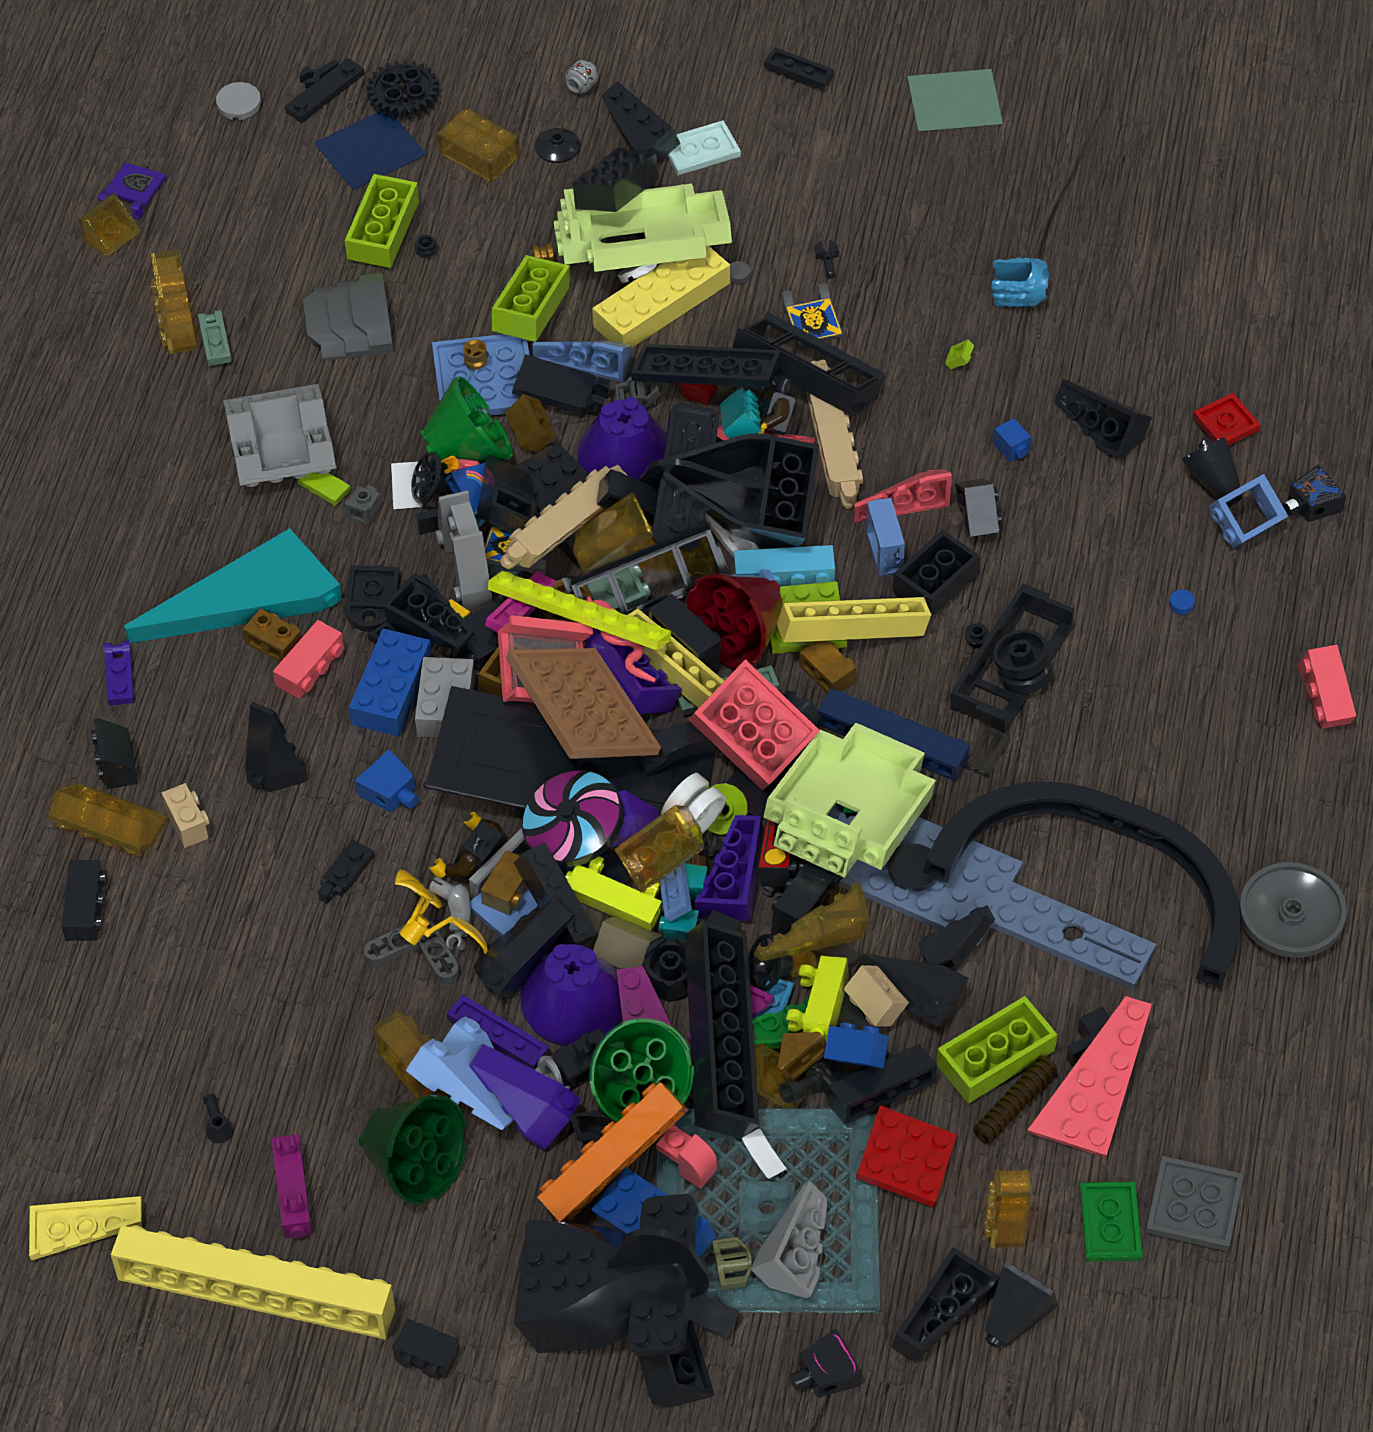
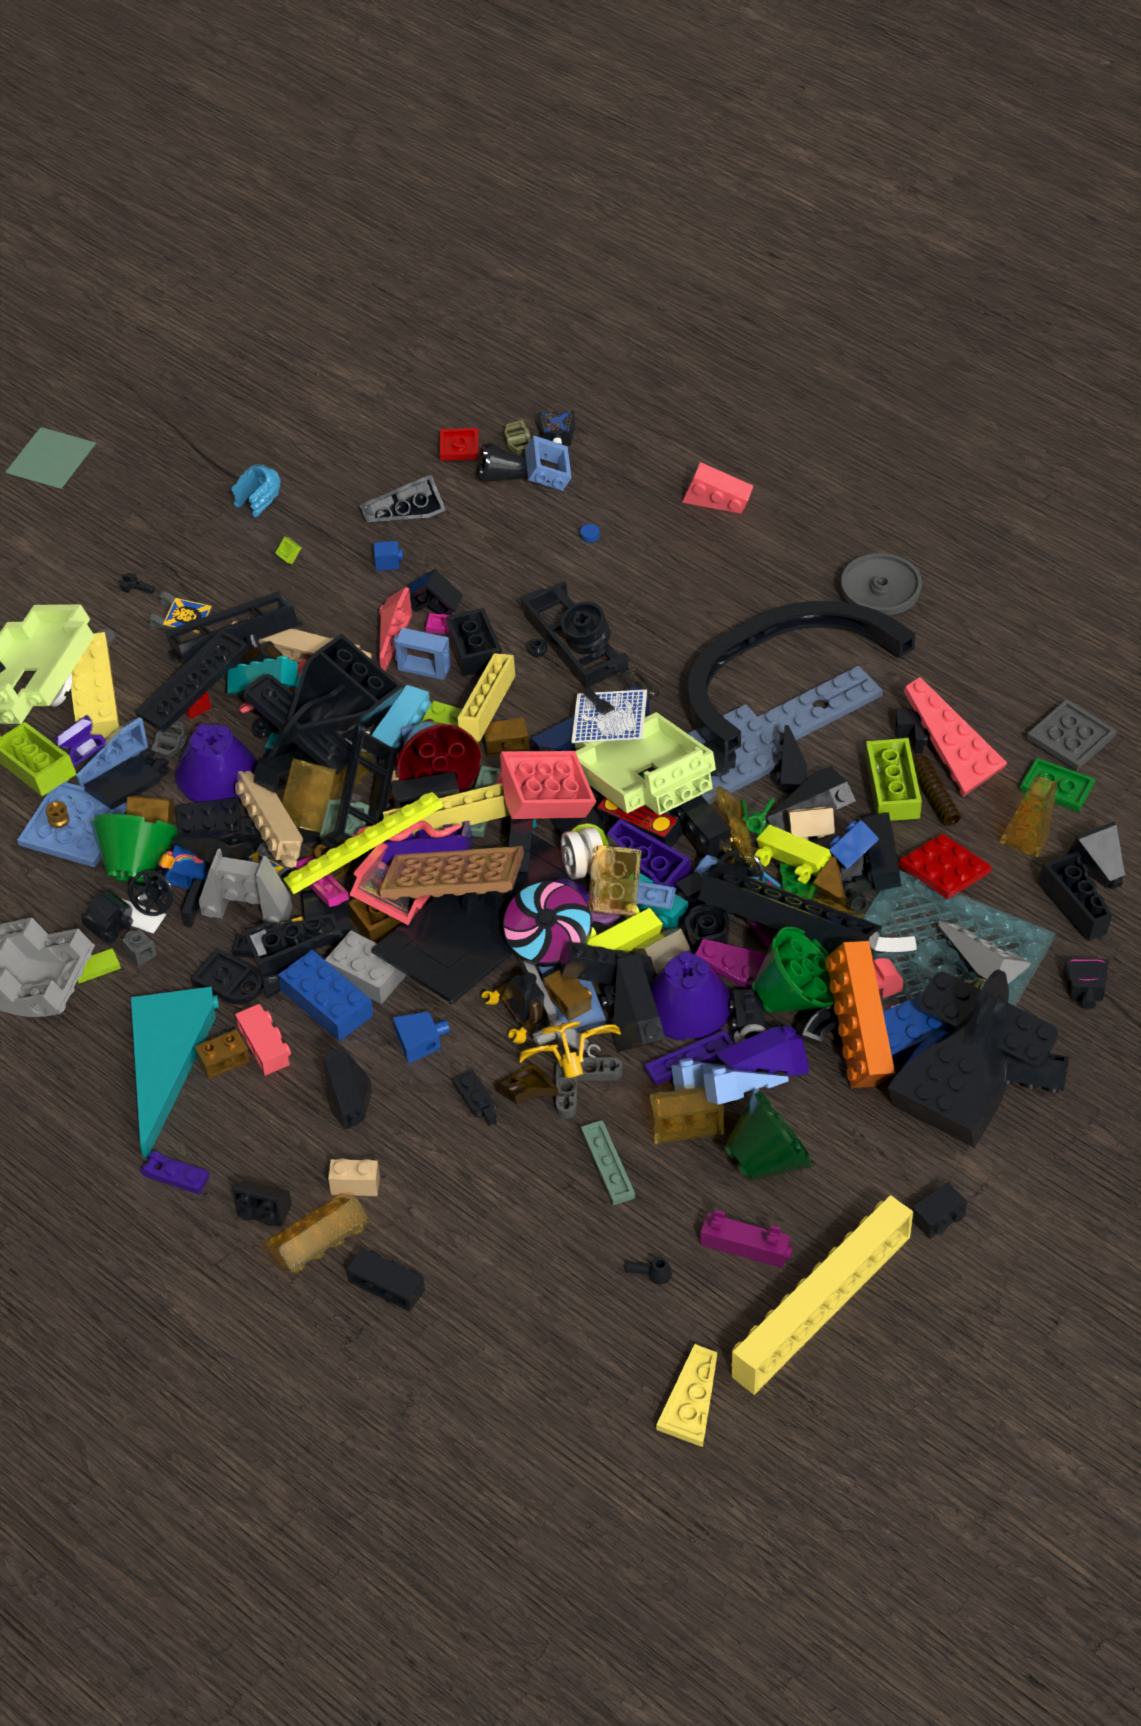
camera: 60 degrees left, 5 degrees down
none -> dark purple piece [54,714,106,766]
none -> black brick [82,891,134,944]
none -> dark pink tile [426,613,449,634]
none -> dark brown plate [494,1064,559,1104]
none -> olive piece [503,420,531,455]
none -> white sticker [572,690,647,743]
none -> sand green plate [581,1120,635,1205]
none -> black piece [583,688,615,715]
none -> medium blue plate [694,855,720,878]
none -> green plant [741,798,775,835]

